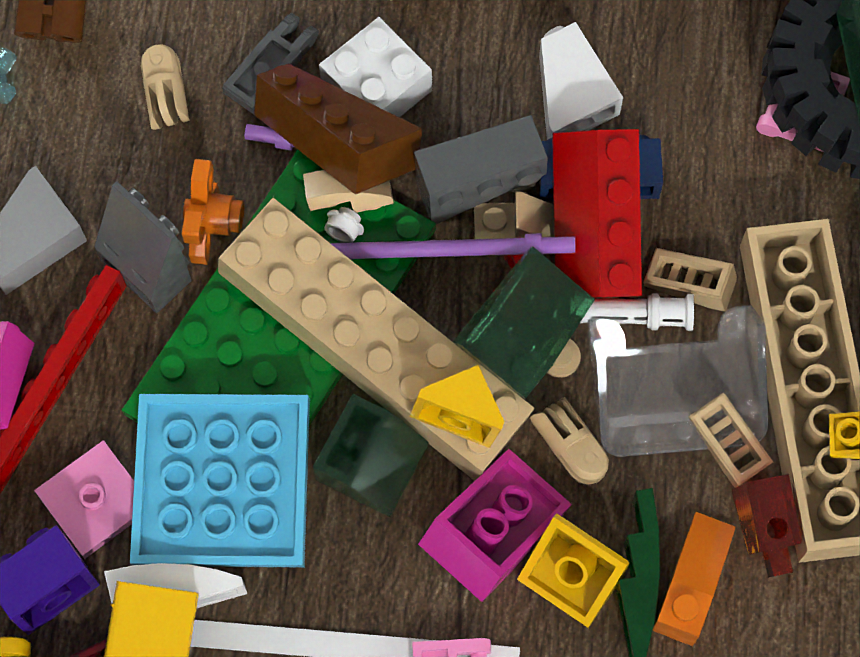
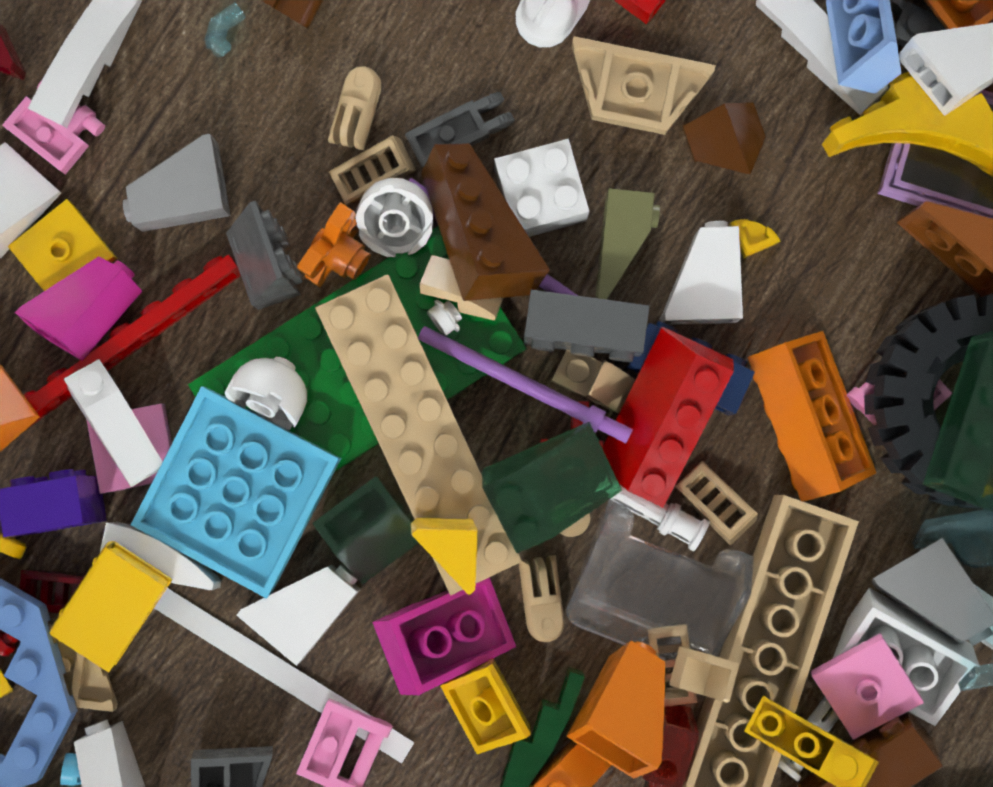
camera: 25 degrees right, 15 degrees up
none -> white slope [64,359,163,487]
none -> white cylinder [225,357,307,430]
none -> white slope [236,565,361,666]
none -> tan slope [329,135,416,205]
none -> white cylinder [356,178,433,257]
none -> orange slope [566,640,665,779]
none -> olive slope [595,188,660,300]
none -> tan panel [669,646,739,703]
none -> yellow tile [728,219,780,258]
none -> orange slope [747,331,877,502]

